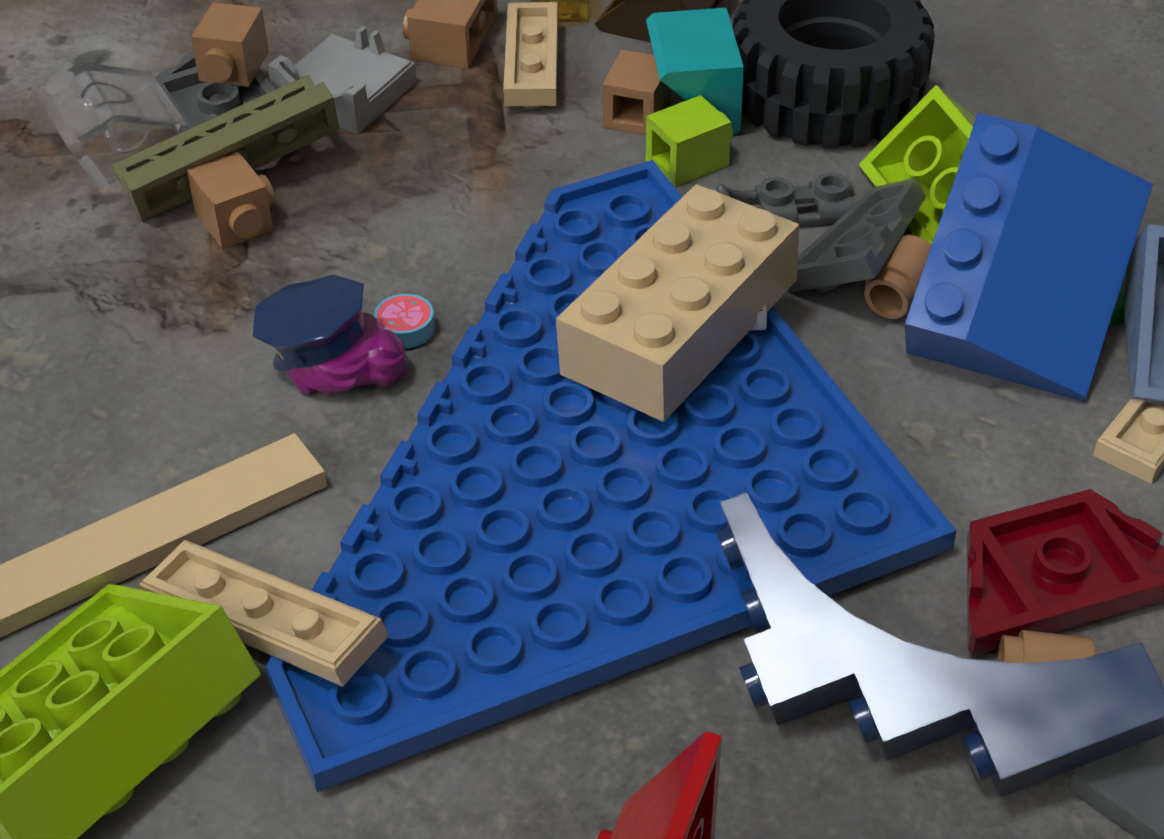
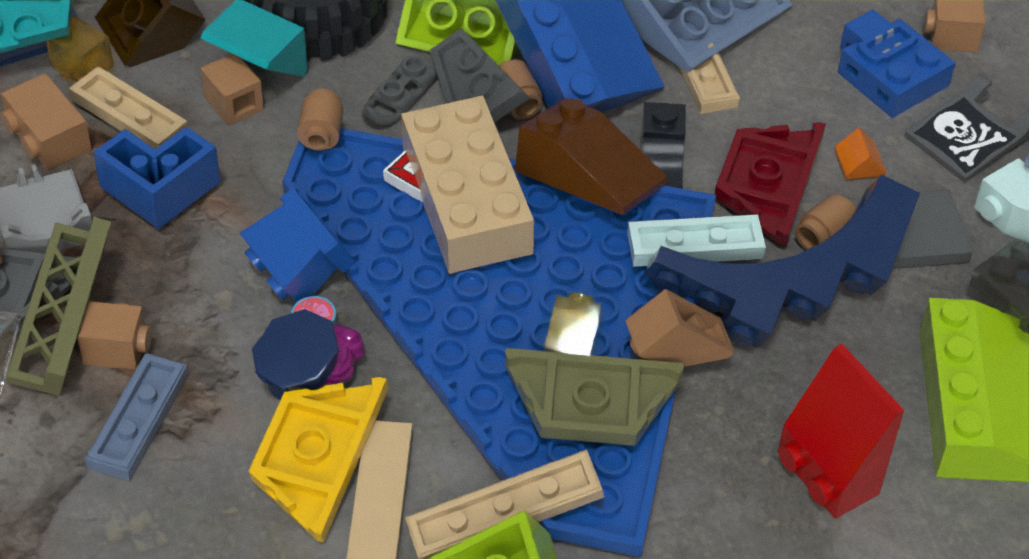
camera: 55 degrees left, 5 degrees up
lime brick [646,95,733,188] -> none
none -> sand blue tile [85,353,189,481]
none -> blue brick [93,127,221,229]
none -> blue hips [240,188,356,302]
none -> yellow wing [248,377,389,543]
none -> medium nougat brick [297,88,344,150]
none -> olive wing [505,348,684,446]
none -> reddish brown slope [515,98,668,215]
none -> clear yellow bracket [544,292,602,355]
none -> medium nougat slope [625,289,735,366]
none -> light aqua plate [627,215,766,267]
none -> black arch [640,102,686,189]

